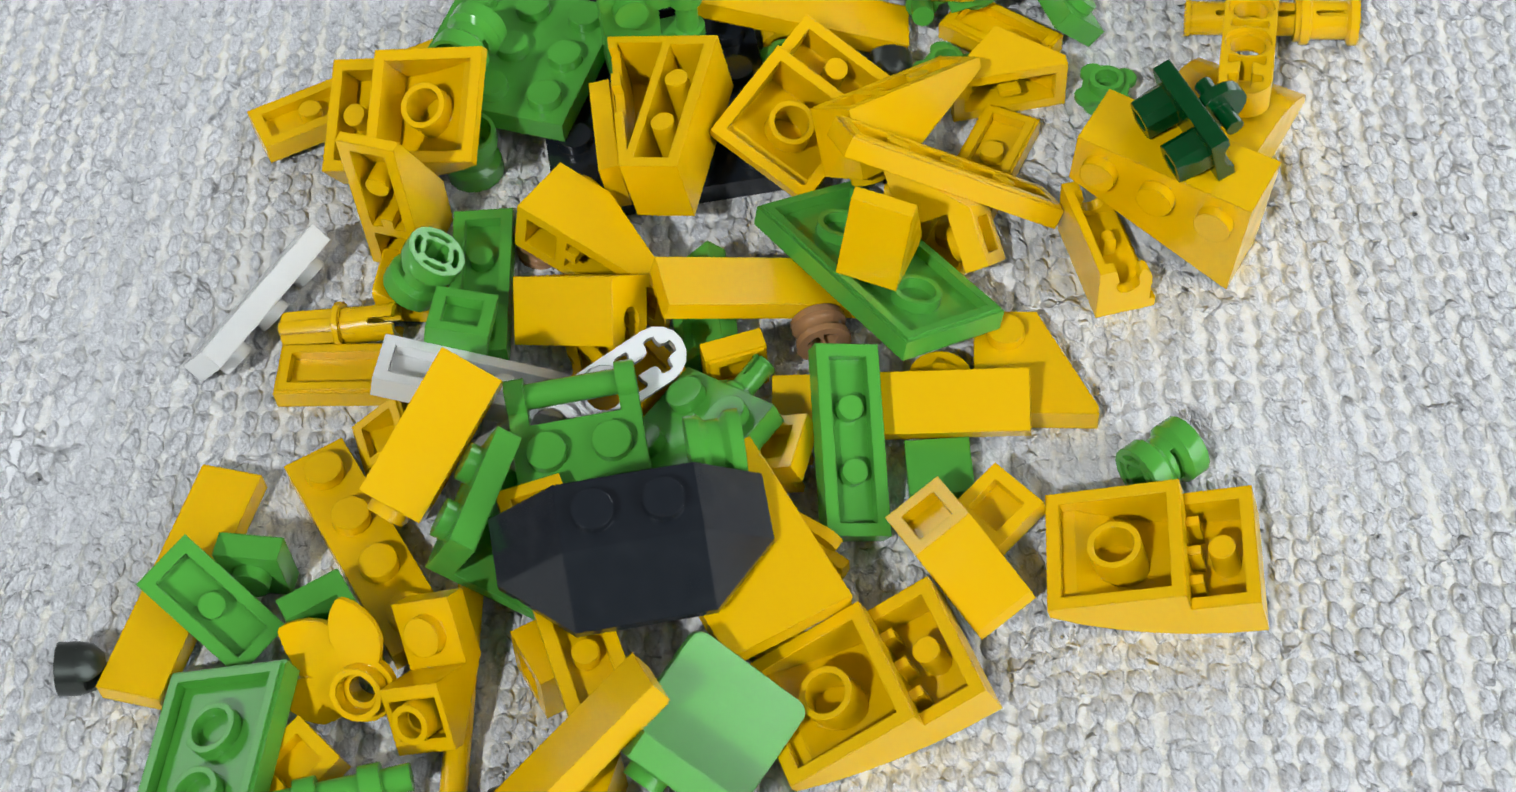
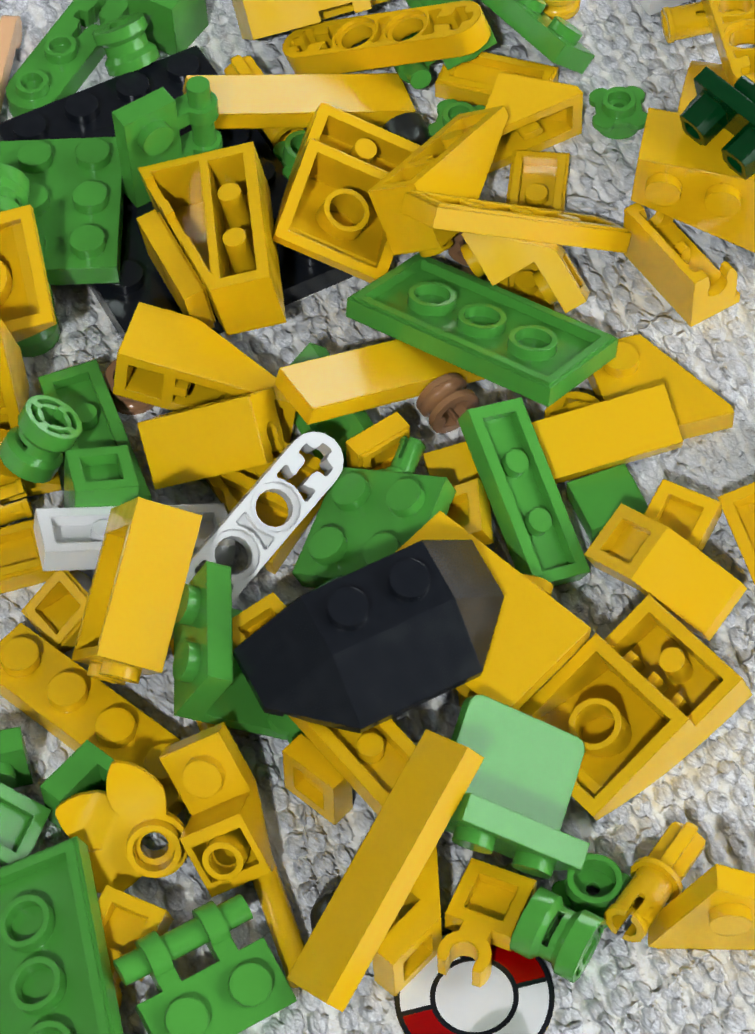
camera: 20 degrees left, 0 degrees up
bright green plate [502,358,652,485] -> none
bright green wheel [682,408,748,471] -> none
yellow slope [836,186,922,291] -> none

